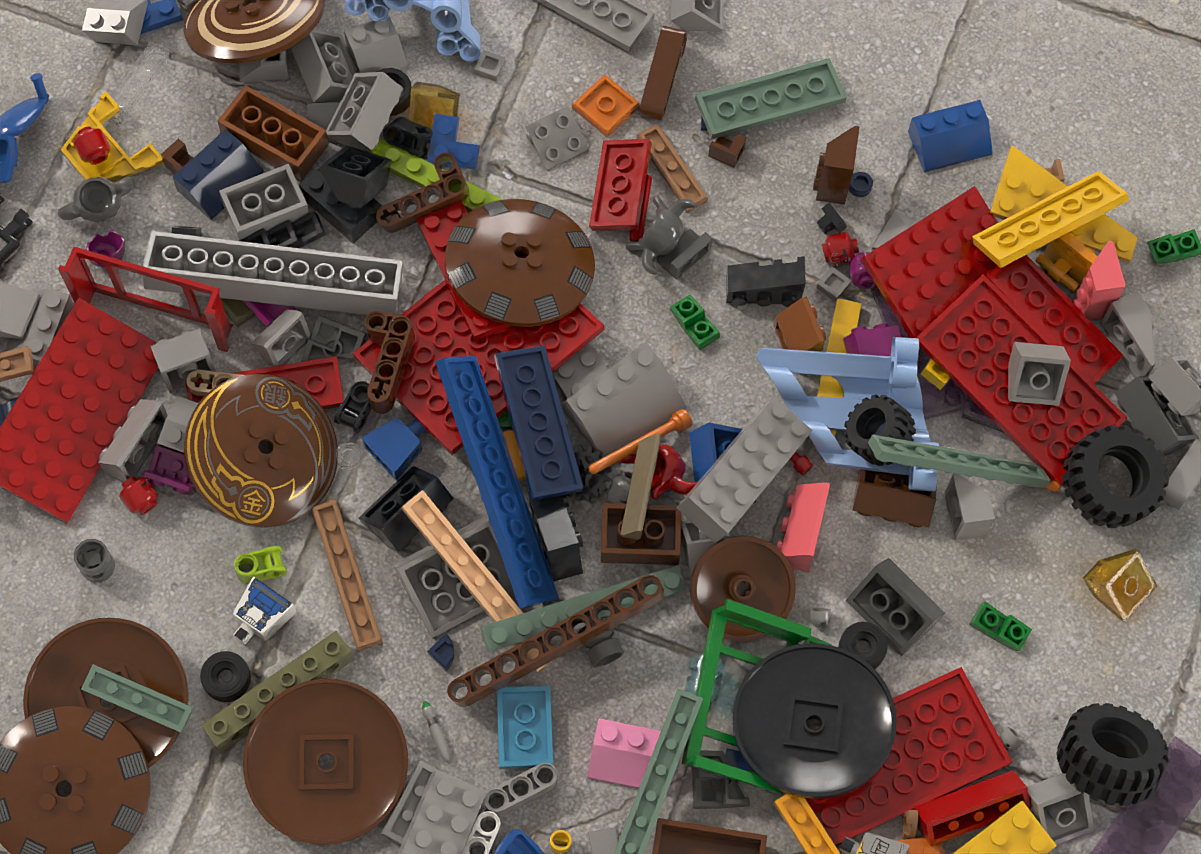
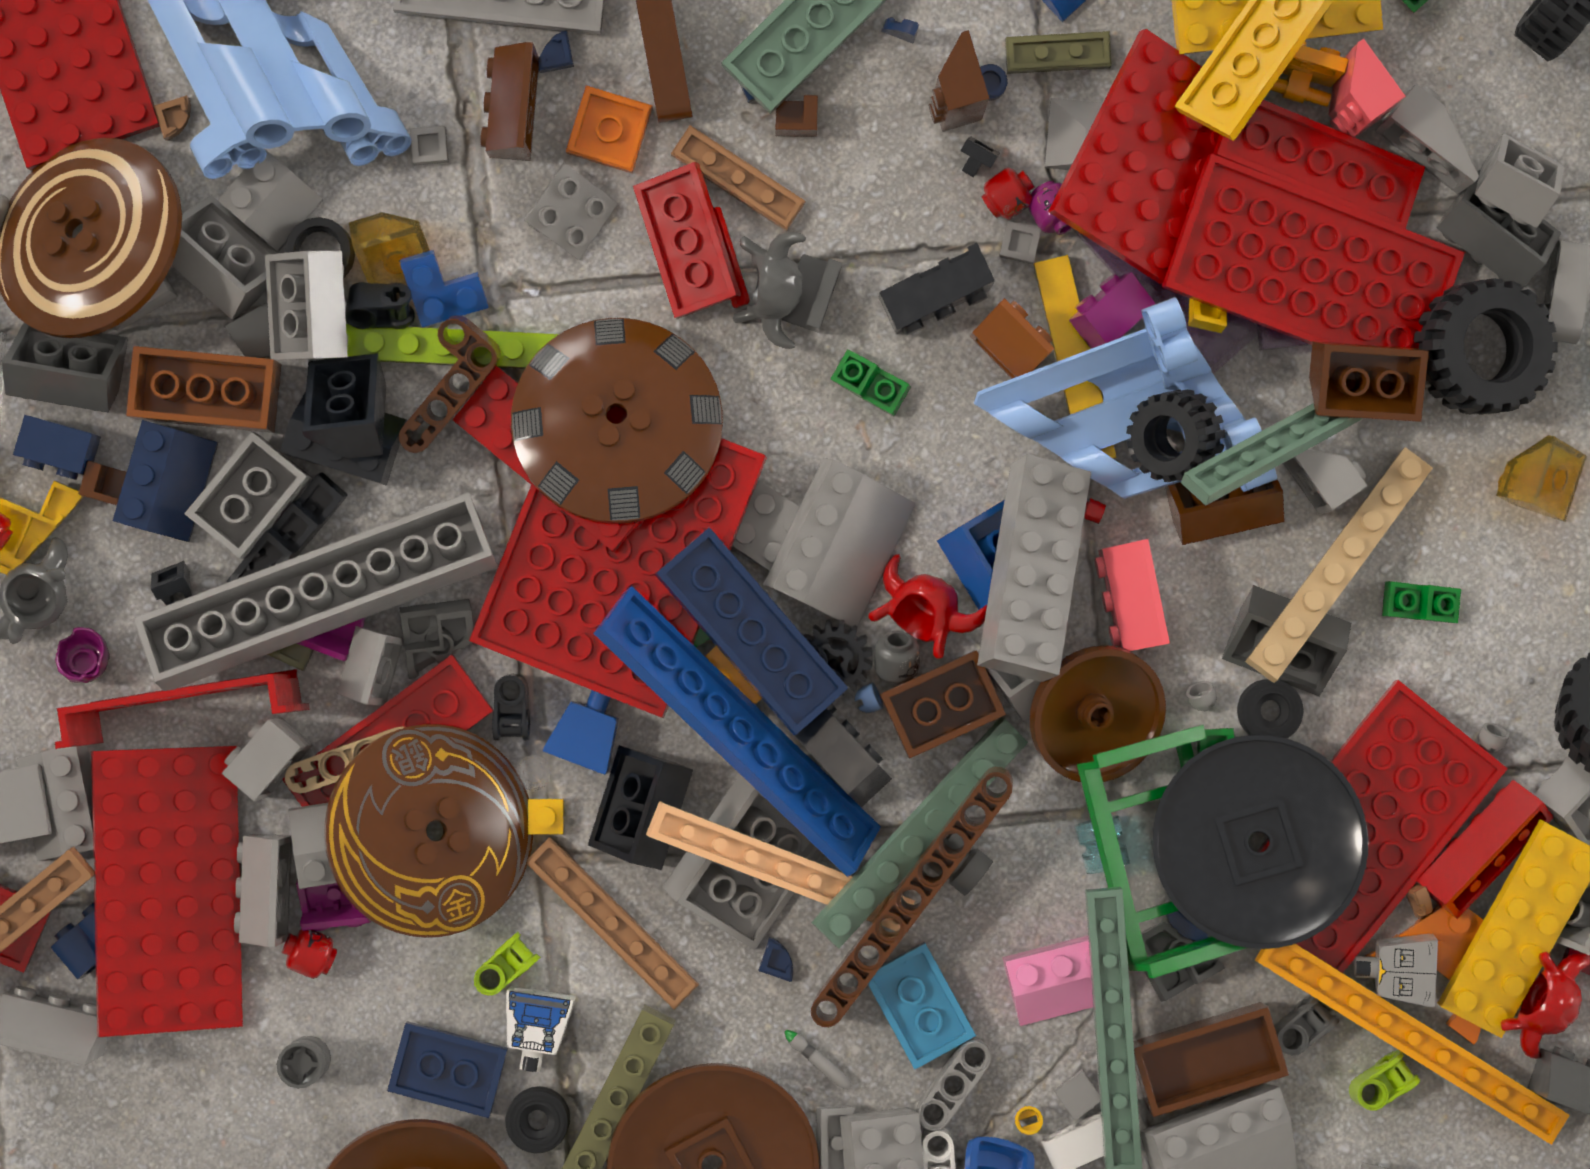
camera: 25 degrees left, 20 degrees up
reddish brown beam [364,311,415,414] -> none
orange piece [589,409,692,474] -> none
dark tan slope [621,434,661,540] -> none
light grey slope [1008,342,1071,406] -> none
none -> dark grey slope [2,323,128,413]
none -> dark blue brick [13,414,101,480]
none -> dark blue plate [387,1021,508,1118]
none -> reddish brown slope [481,42,539,161]
none -> yellow plate [528,798,564,835]
none -> dark blue tile [539,30,574,73]
none -> medium blue hinge [854,683,883,713]
none -> dark blue tile [881,17,919,44]
none -> olive tile [1005,31,1112,74]
none -> tan plate [1245,447,1433,683]
none -> reddish brown slope [1309,341,1429,422]

